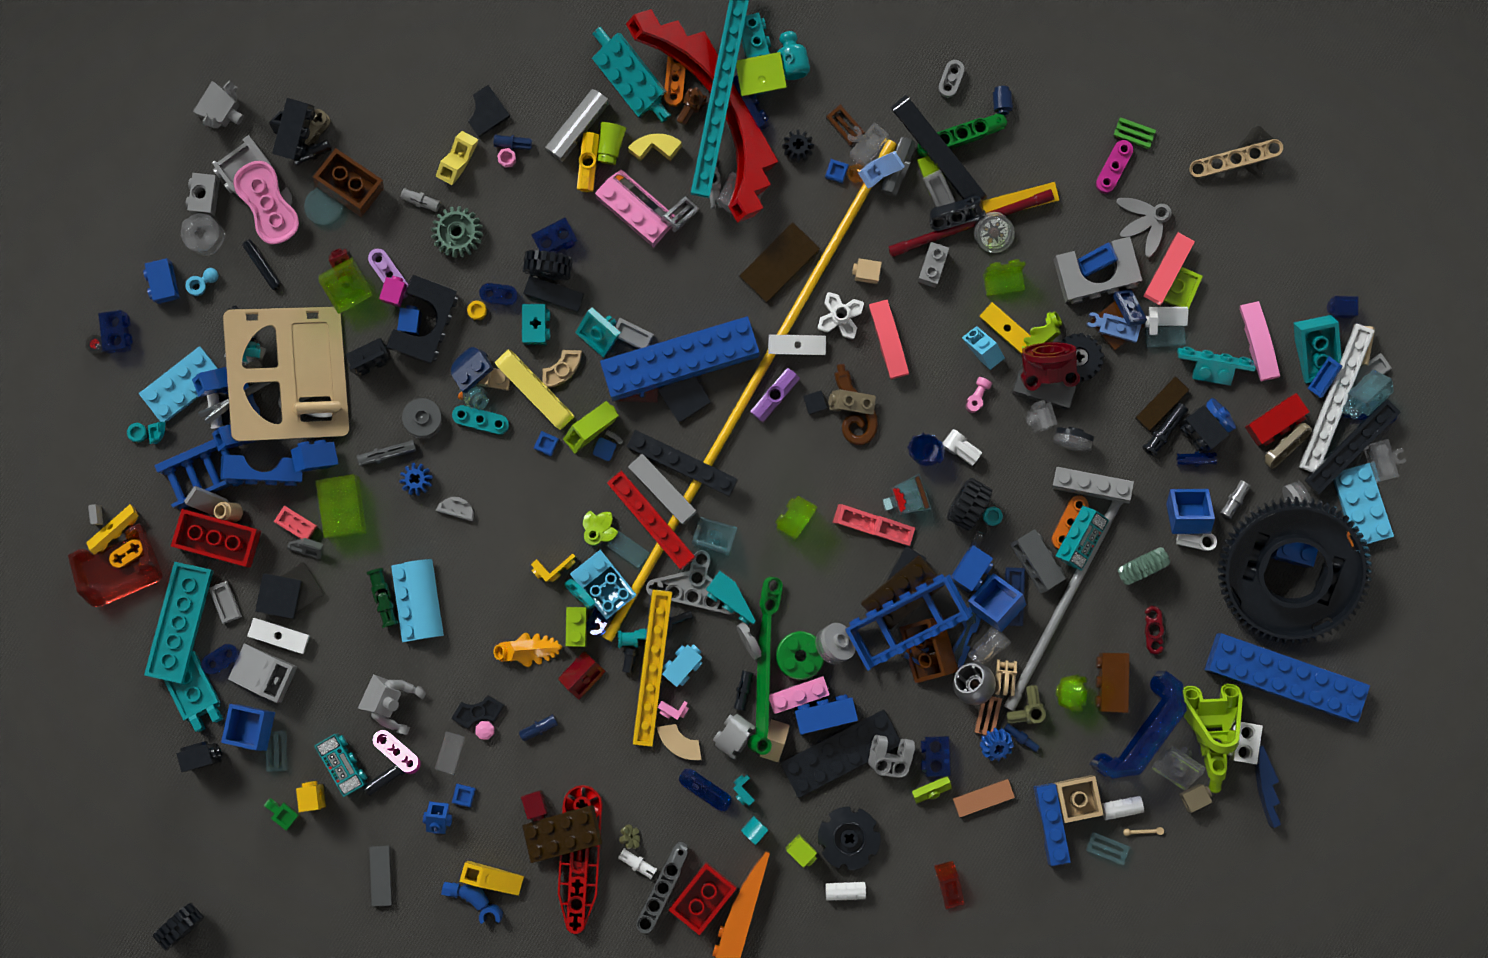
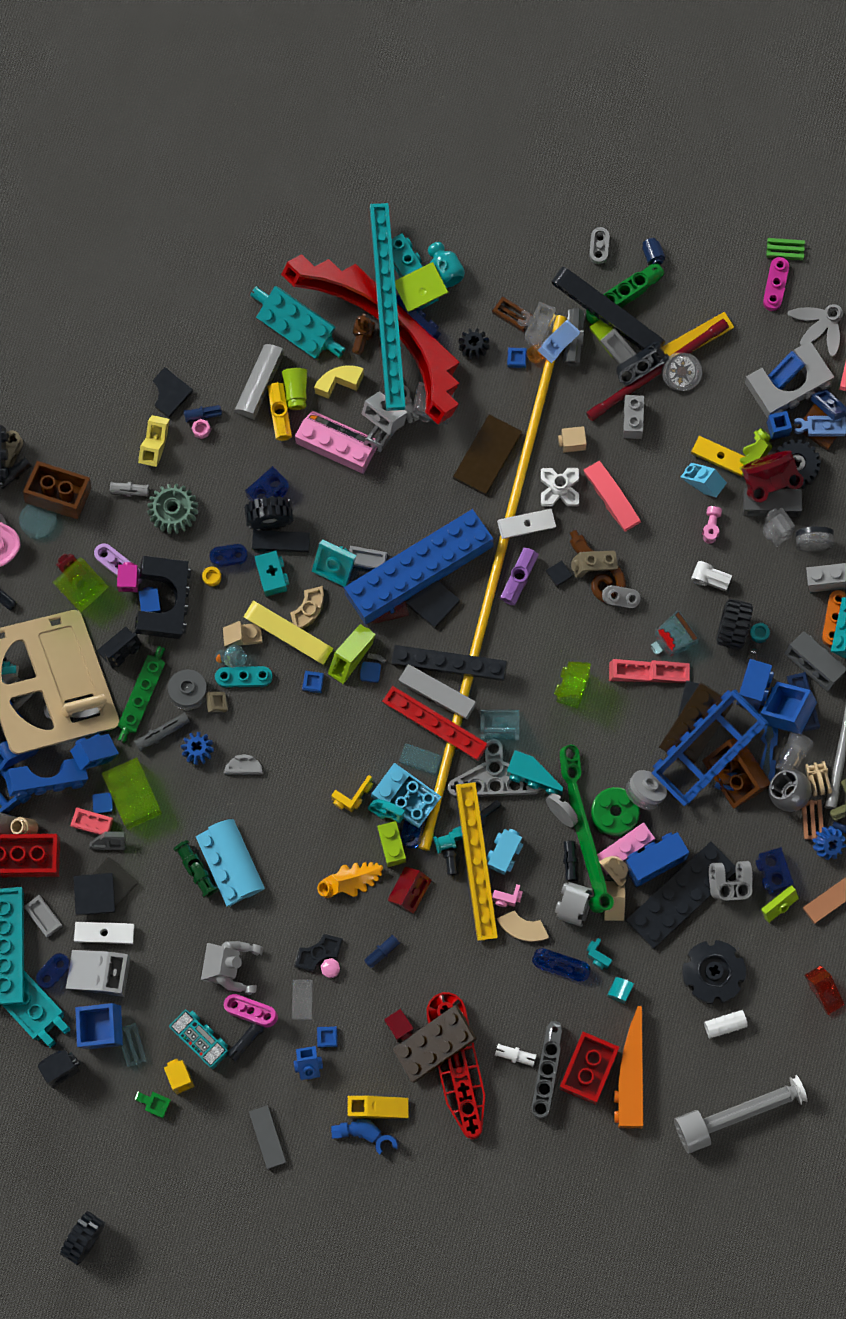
camera: 10 degrees left, 10 degrees down
dark blue slope [451,347,494,393] -> none
lime plate [583,511,618,546] -> none
olive plant [619,824,640,849] -> none
orange plate [664,56,686,107] -> none
lime brick [786,834,817,868] -> none
clear blue hair [907,432,945,466] -> none
clear neon green bracket [983,259,1026,296] -> none
none -> blue piece [92,793,113,814]
none -> green plate [117,646,165,743]
none -> dark tan tile [206,692,228,712]
none -> light grey brick [362,391,407,435]
none -> tan tile [599,856,629,888]
none -> light grey plate [602,585,640,608]
none -> blue brick [767,411,792,440]

